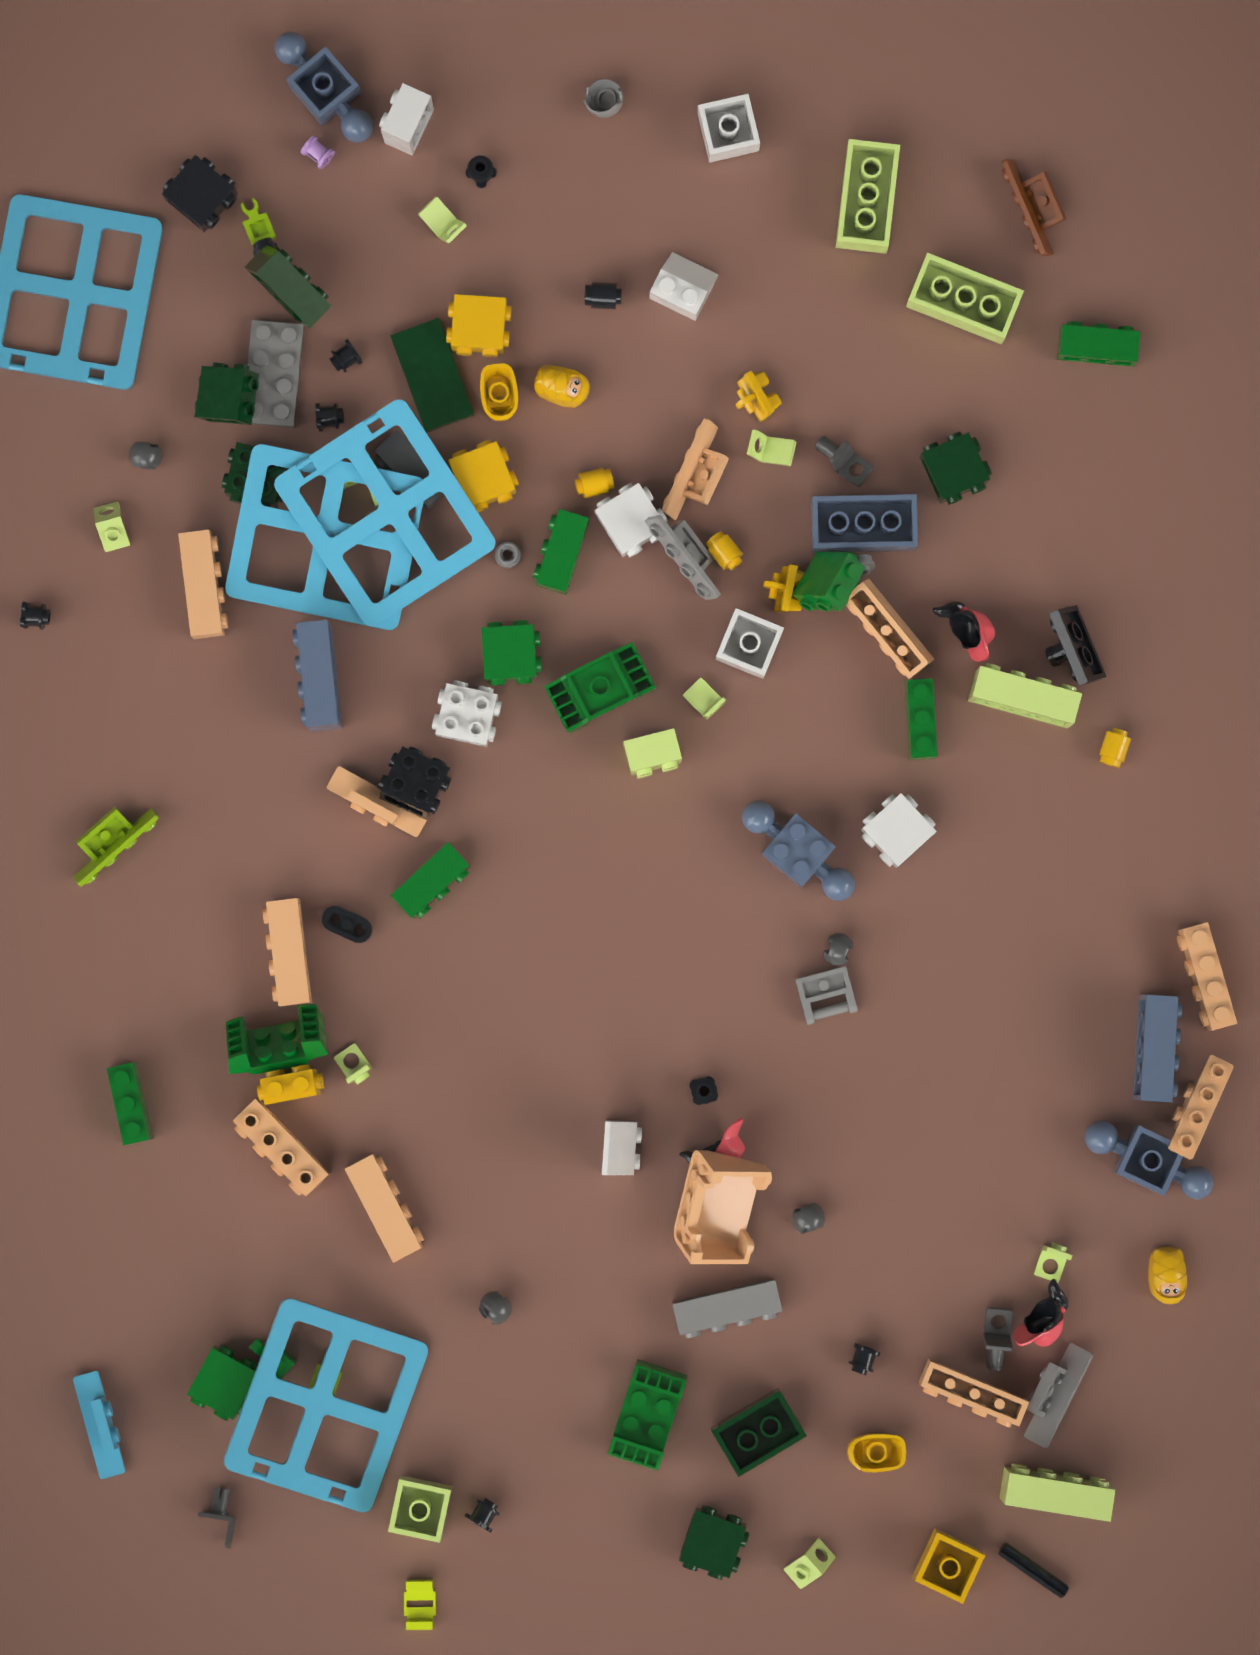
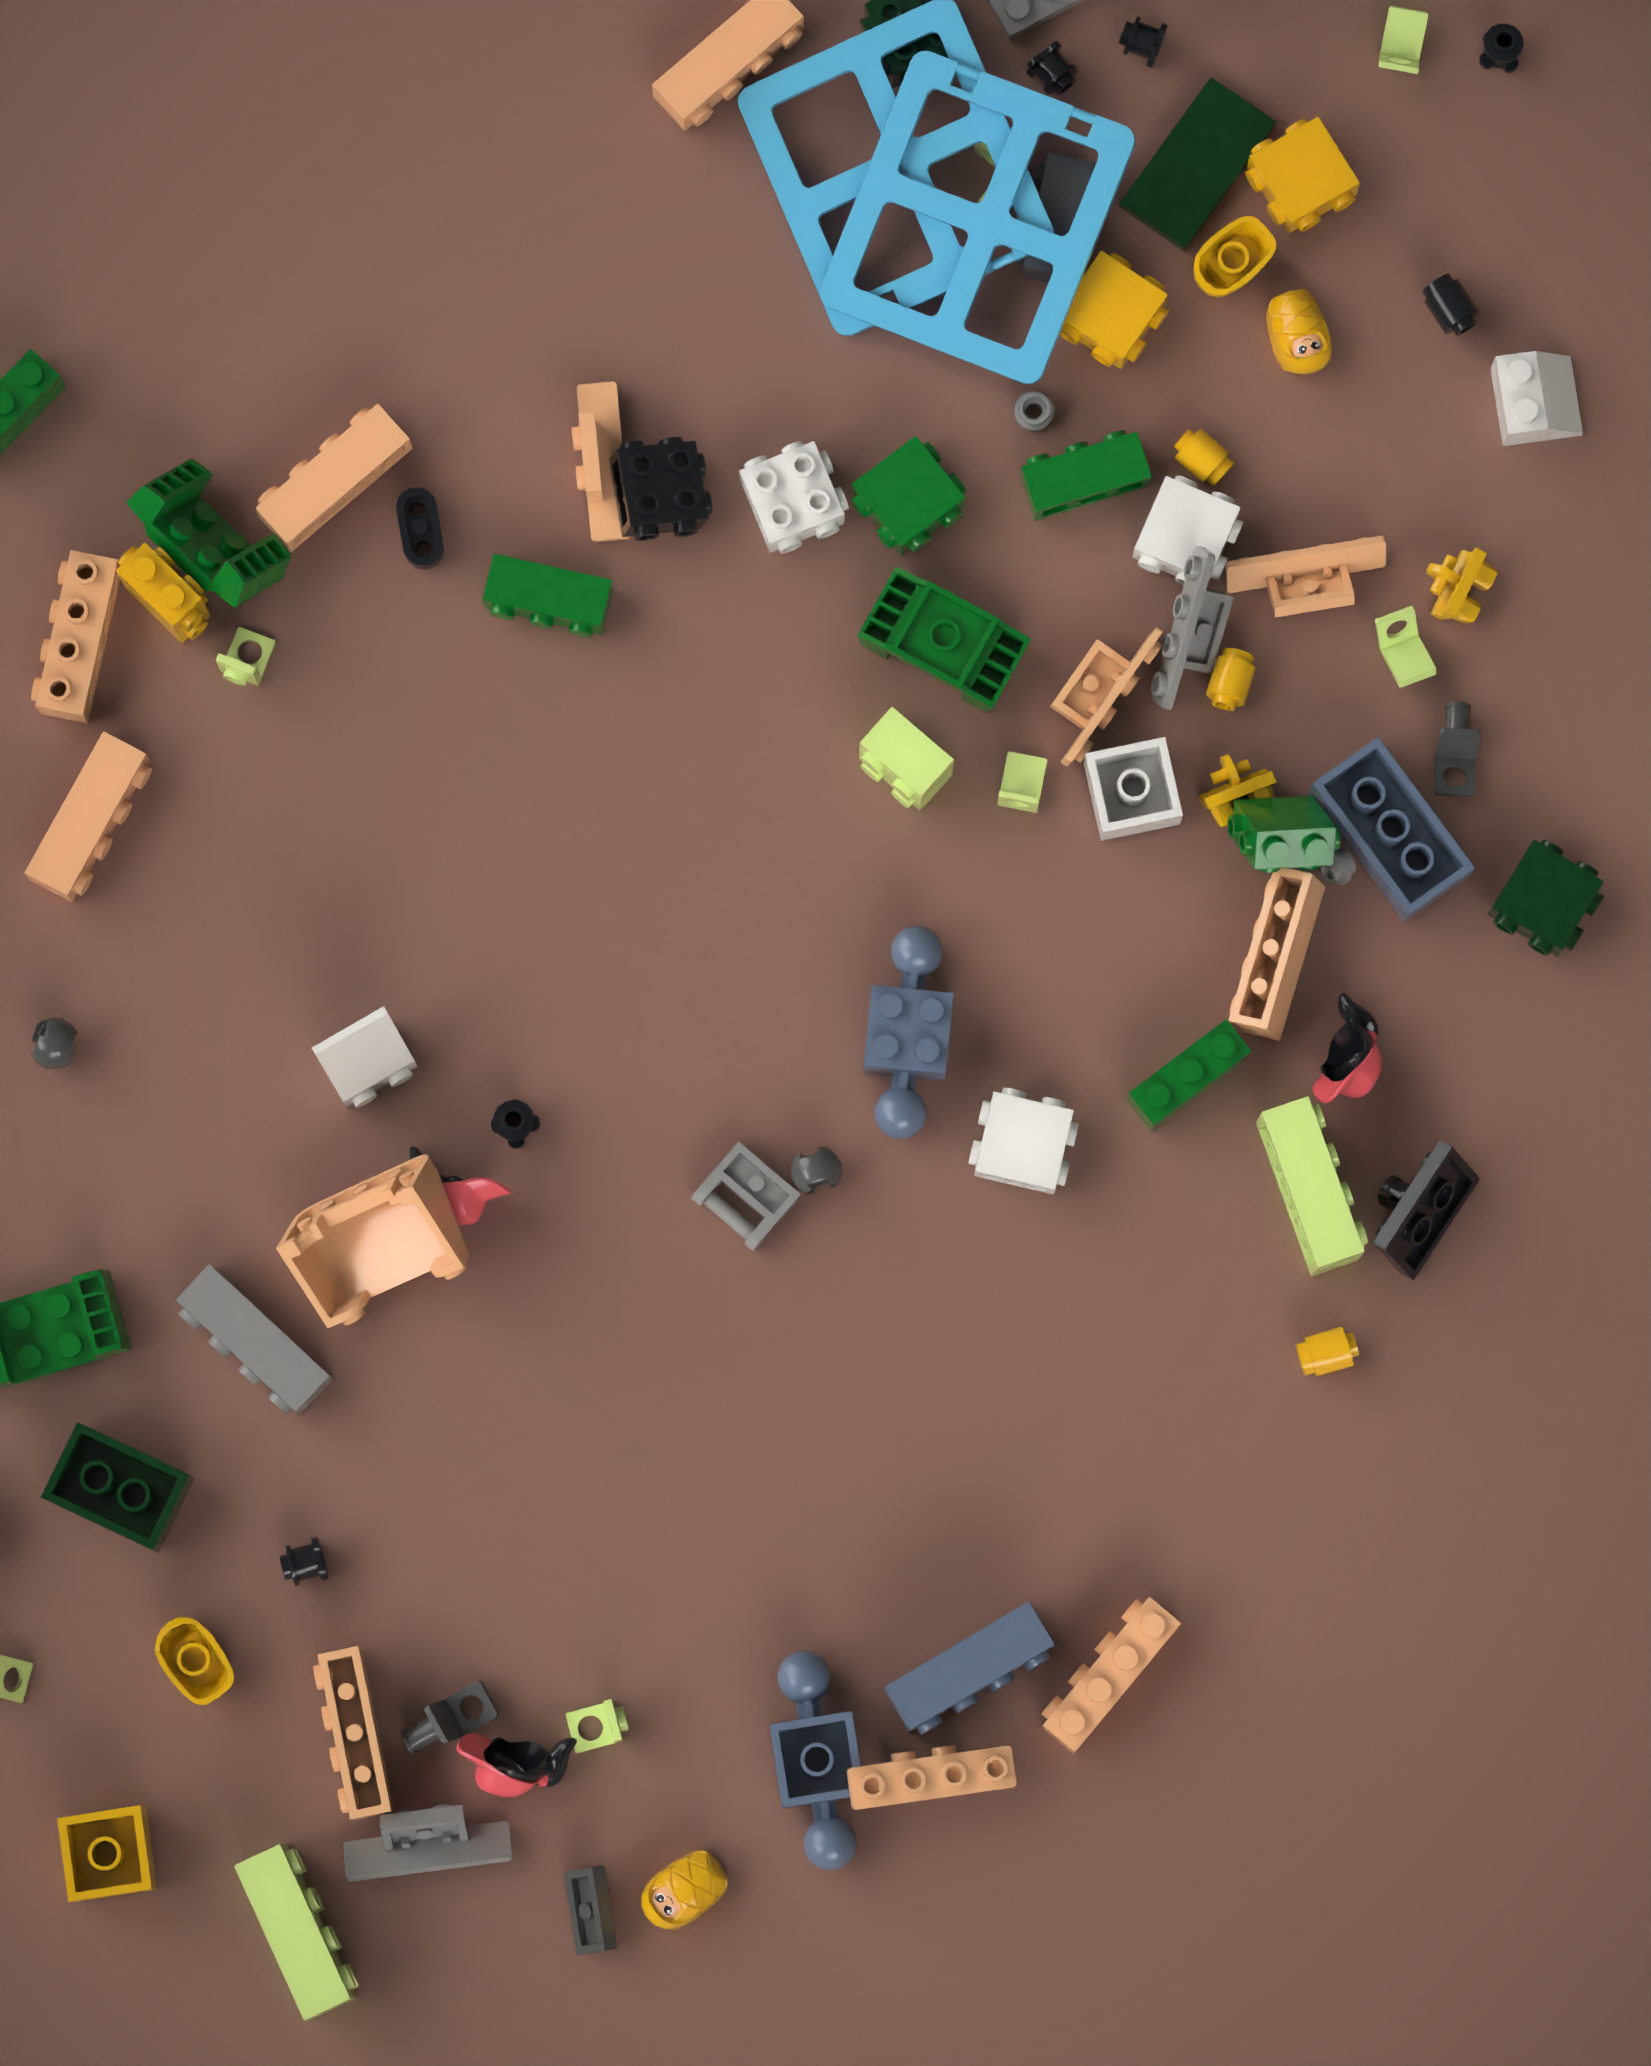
camera: 55 degrees right, 5 degrees down
lime bracket [74,807,159,887] -> none
sand blue brick [292,620,343,732] -> none
dark grey piece [792,1203,825,1234] -> none
black axle [998,1543,1069,1598] -> none
none -> dark grey plate [564,1865,617,1955]
none -> light nougat bracket [1049,627,1163,767]

